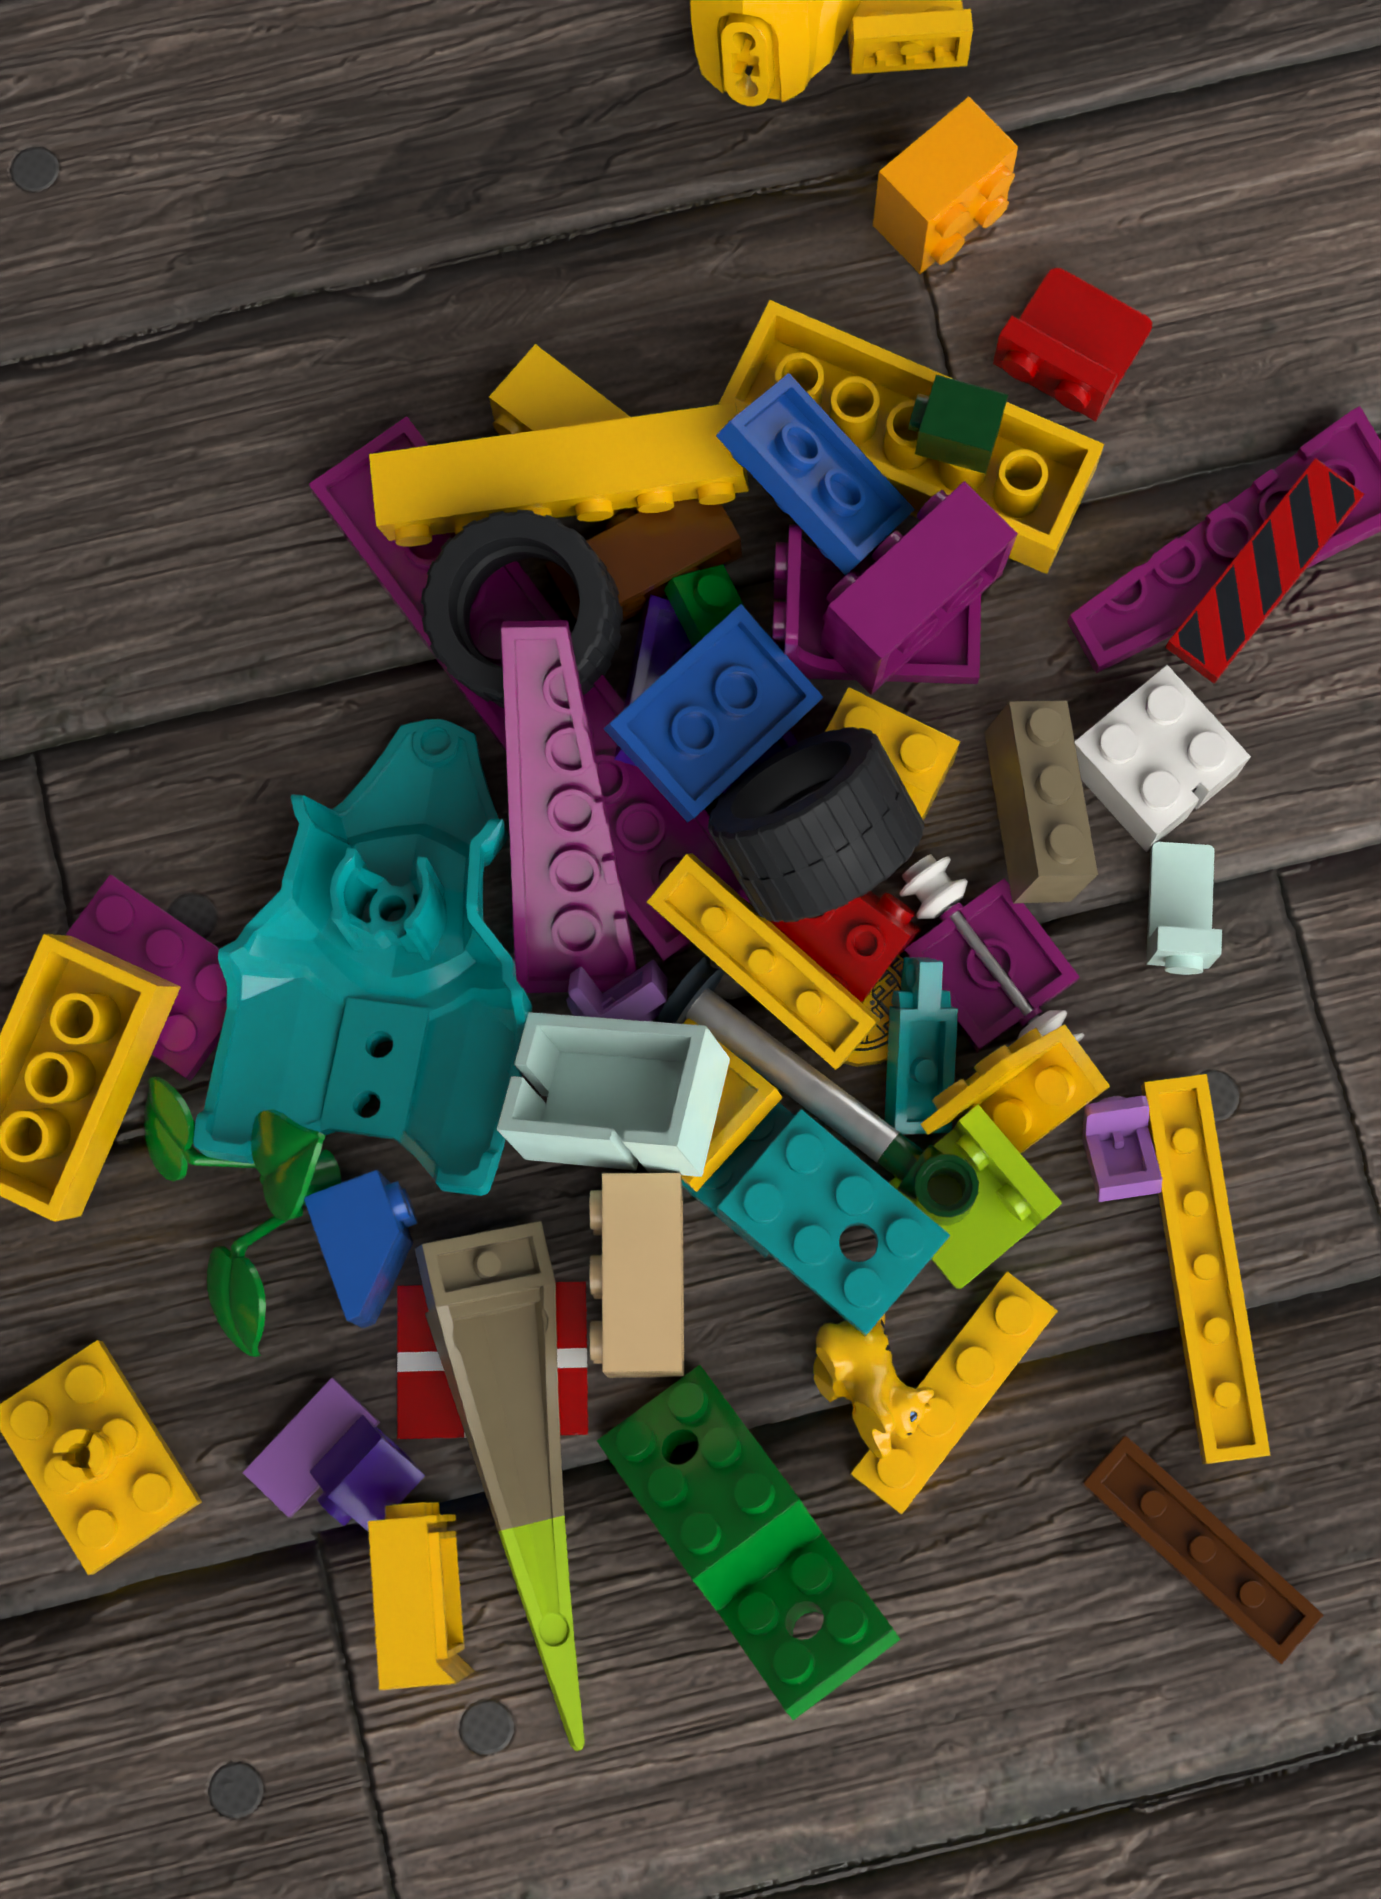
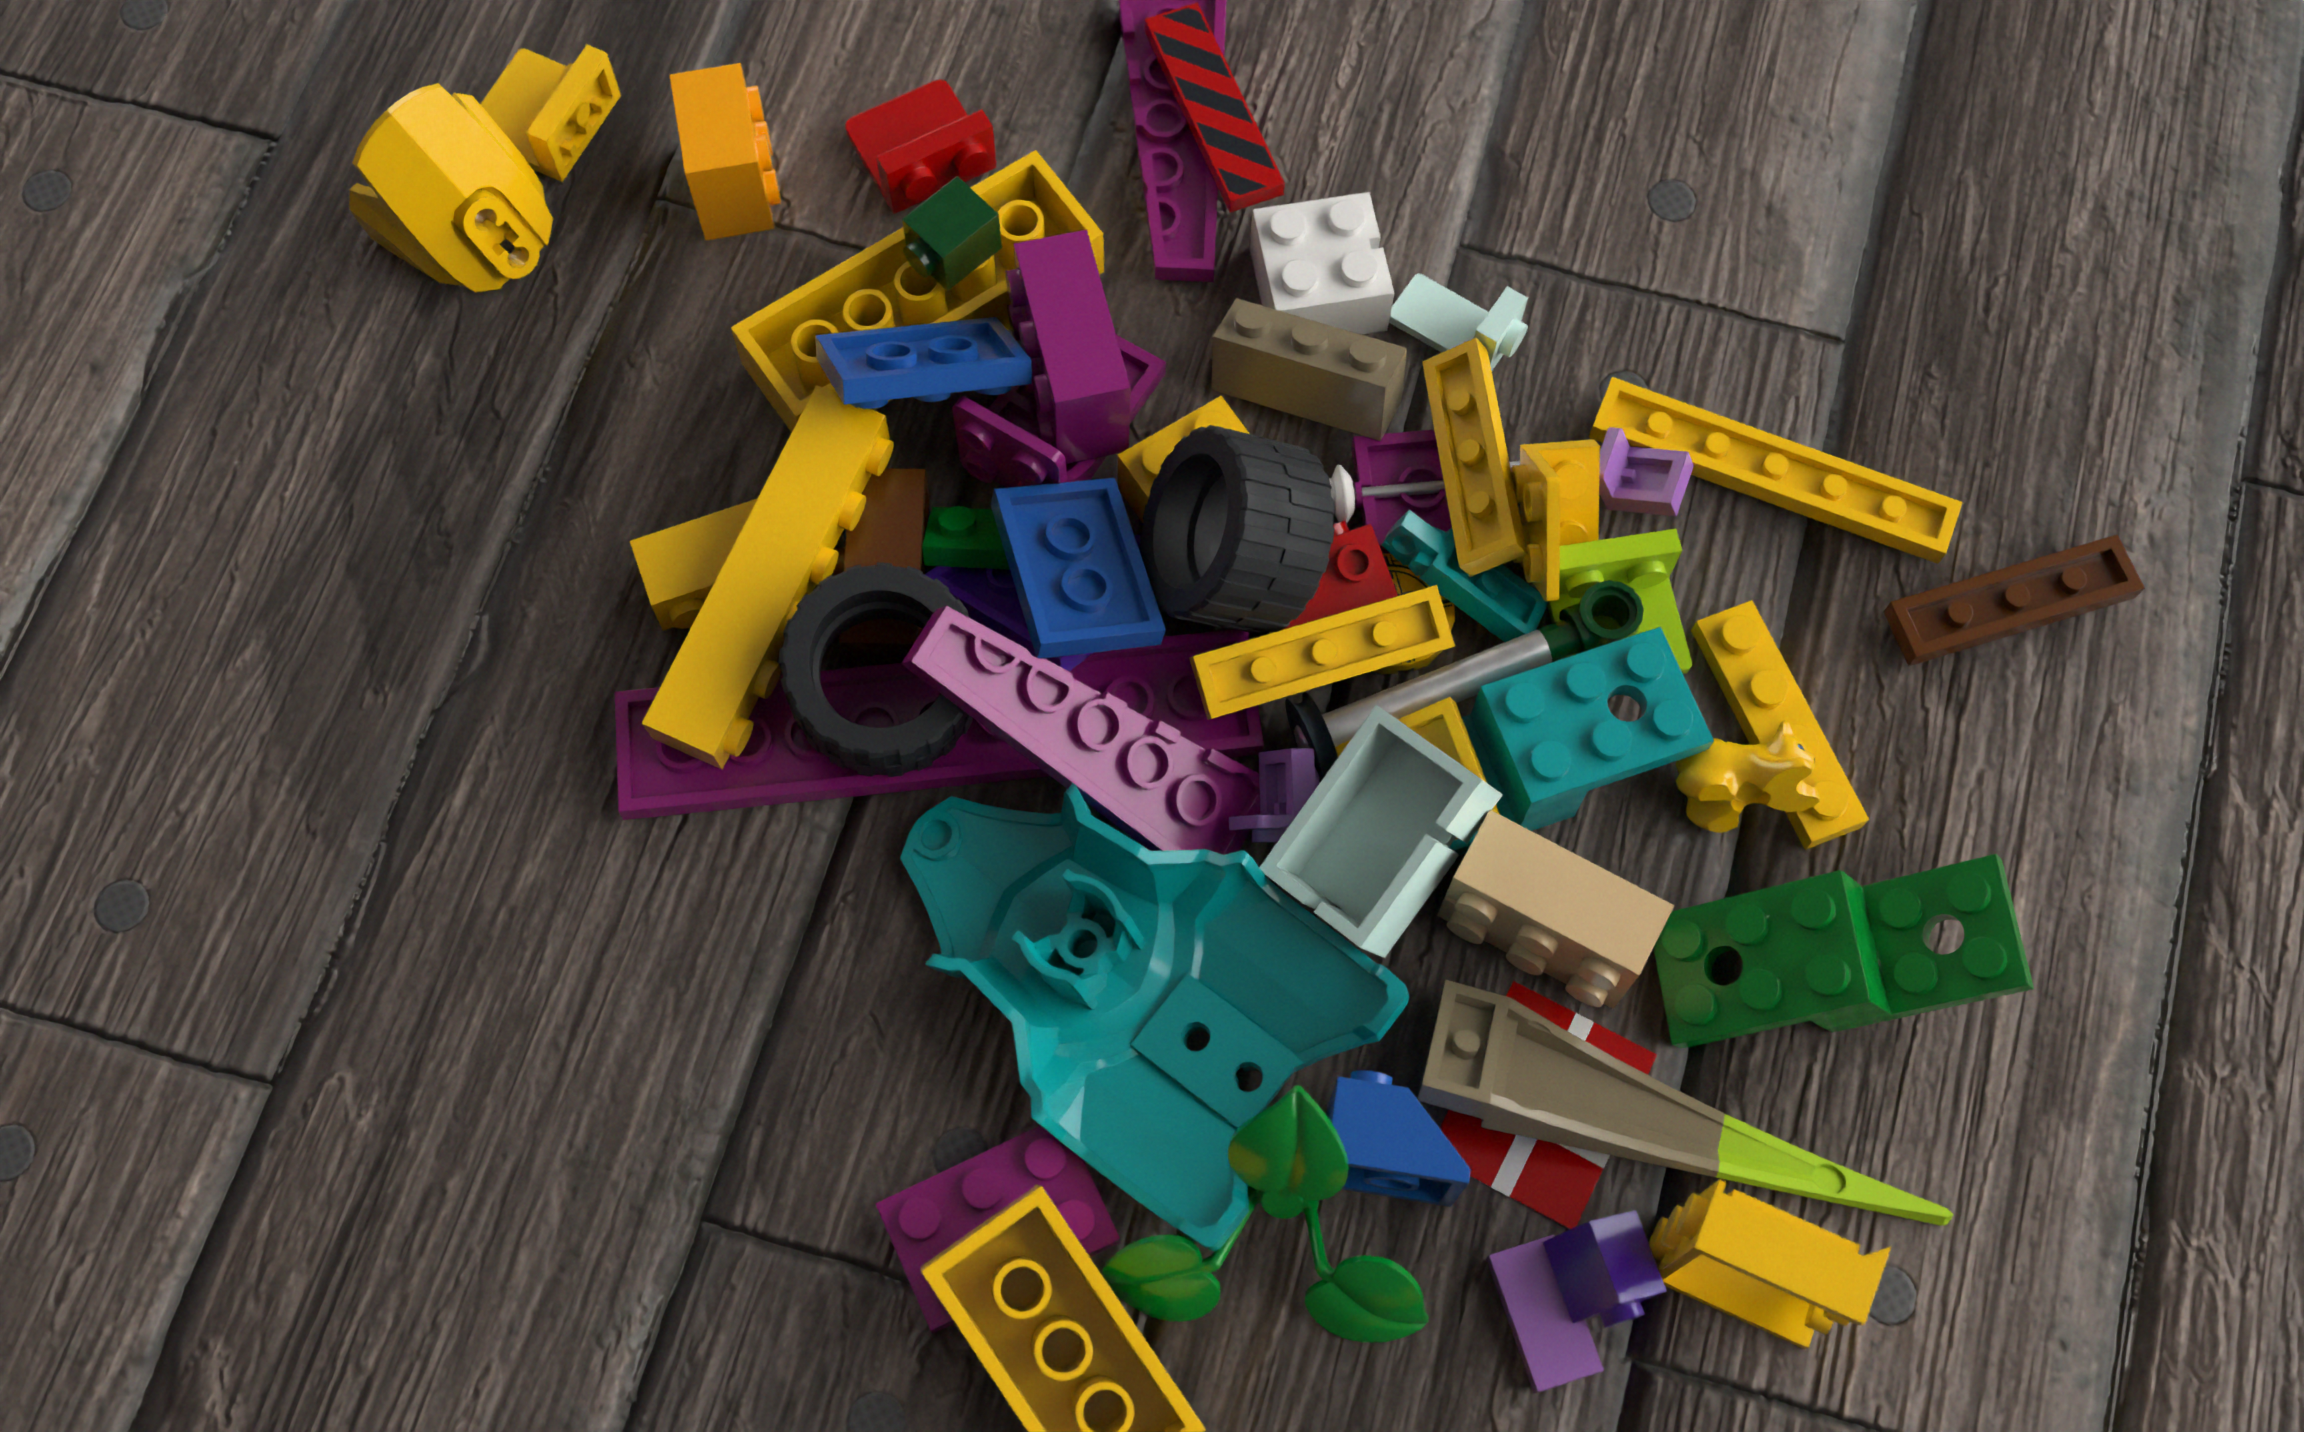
camera: 65 degrees left, 10 degrees down
none -> yellow plate [1422,338,1527,577]

